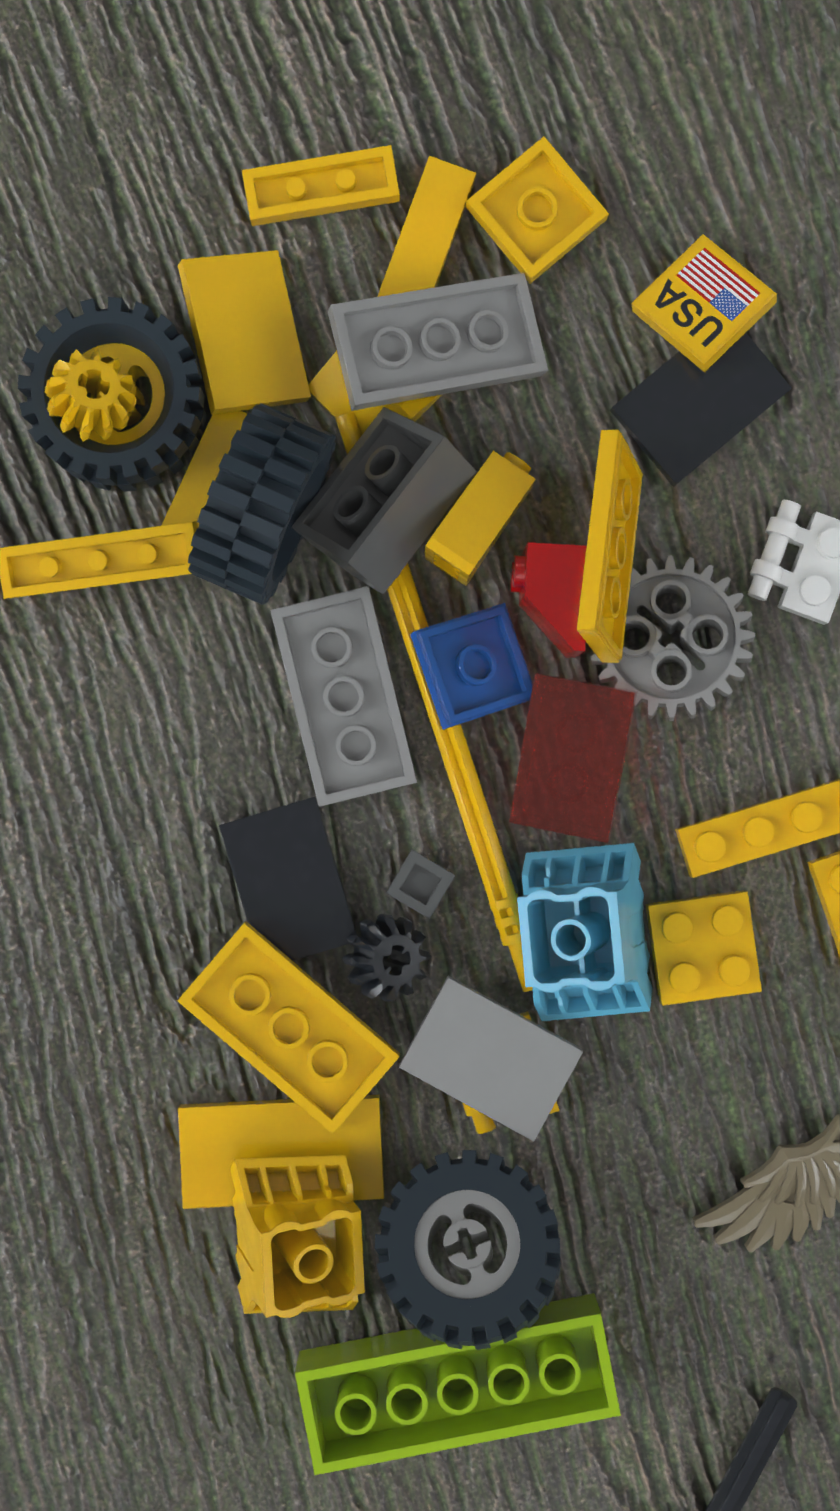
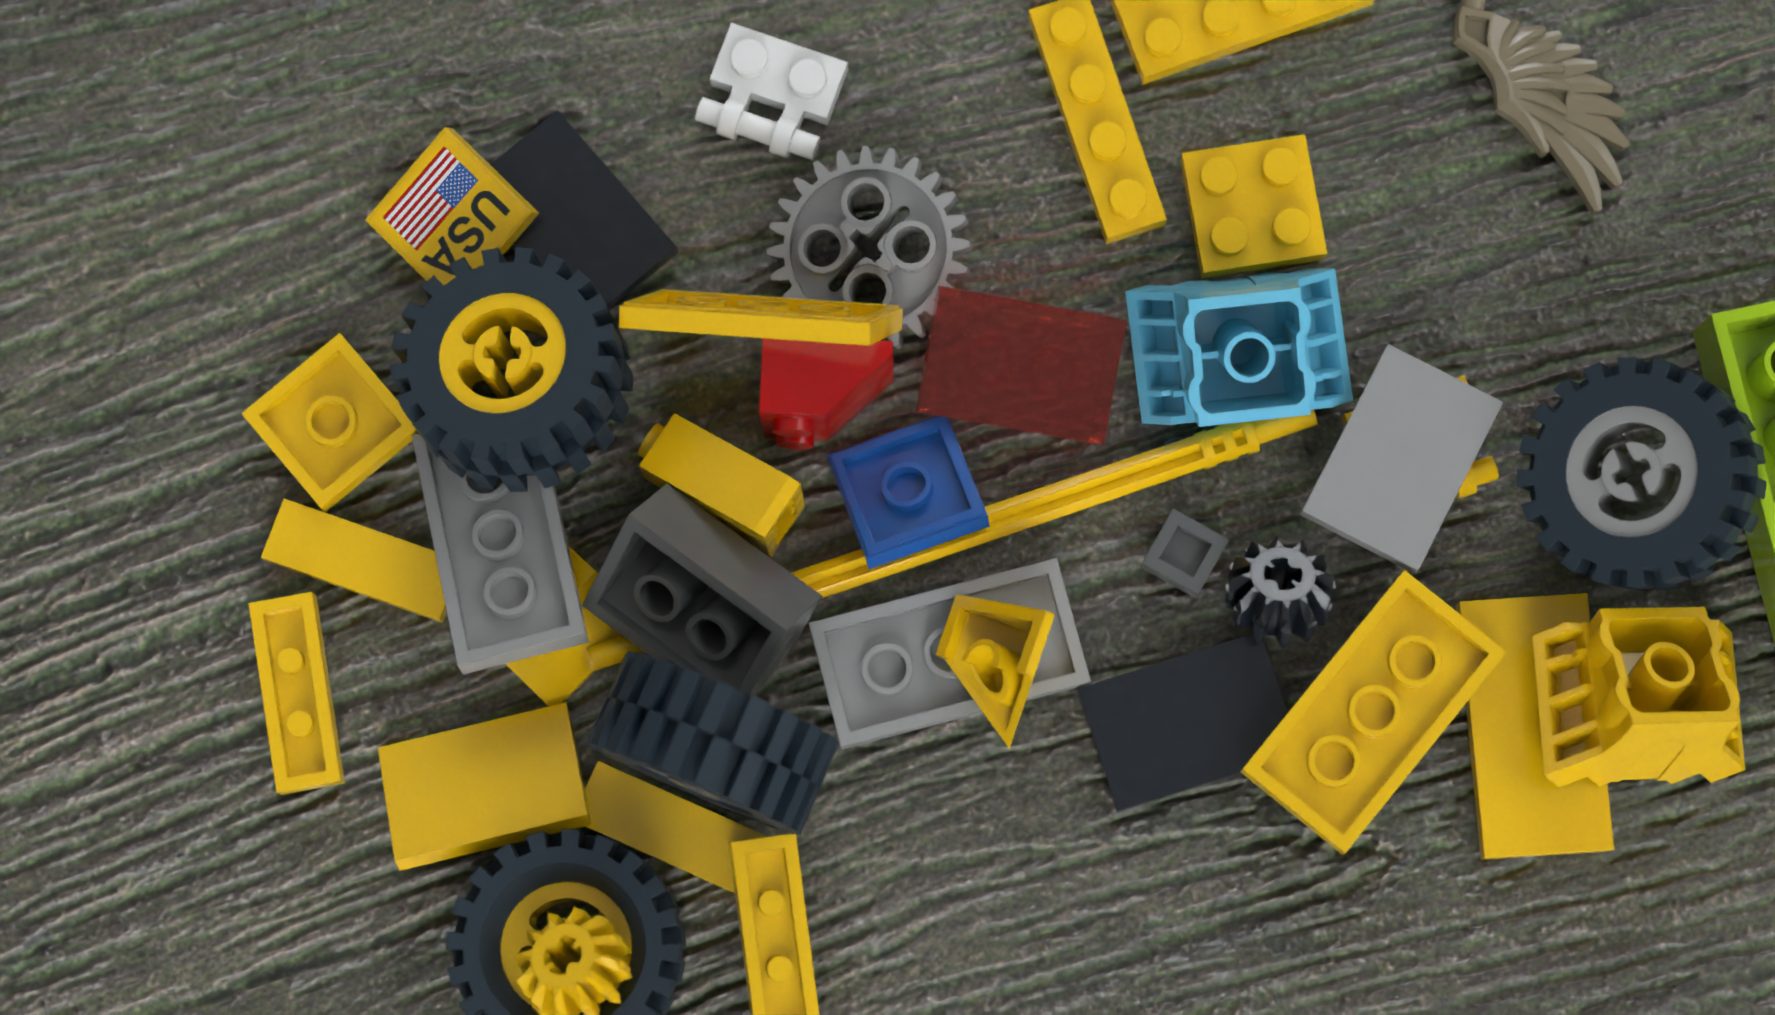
camera: 90 degrees left, 10 degrees down
none -> black wheel [390,247,633,492]
none -> yellow slope [935,594,1055,749]

